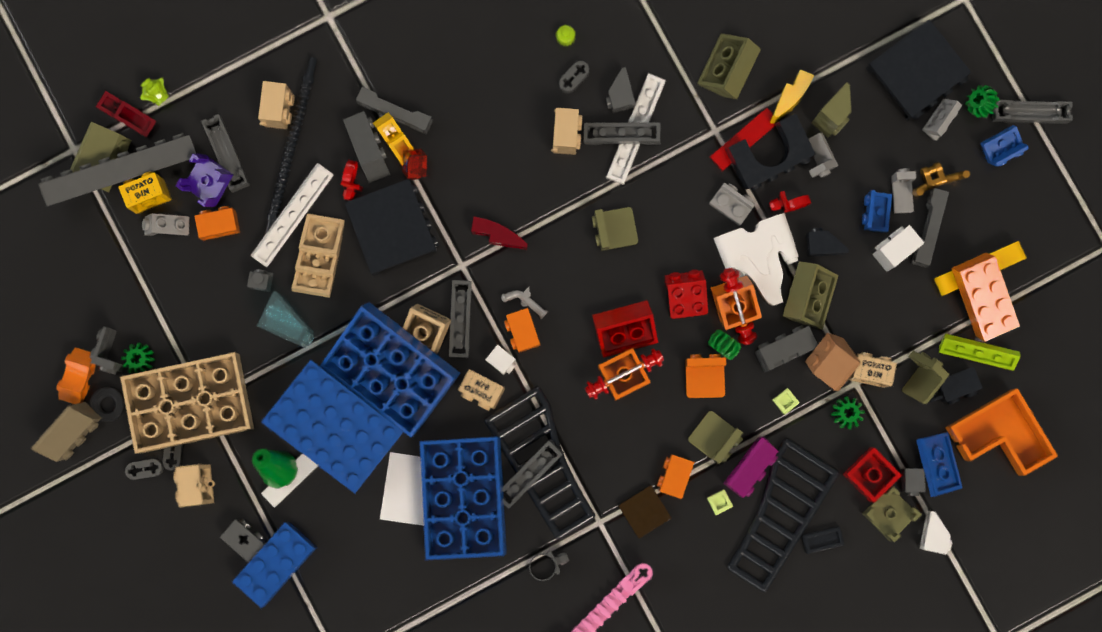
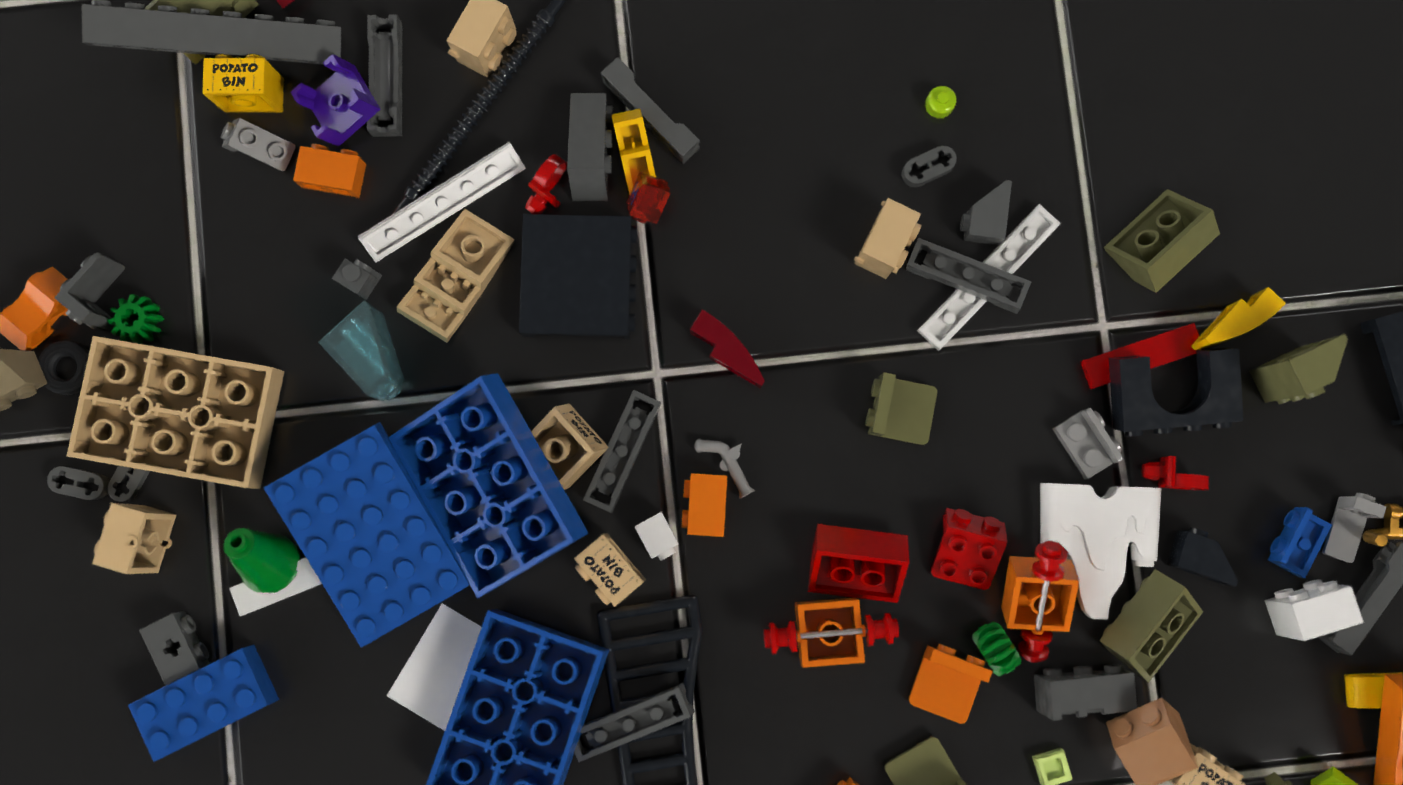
camera: 20 degrees right, 0 degrees up
light grey bracket [809,132,838,178] -> none

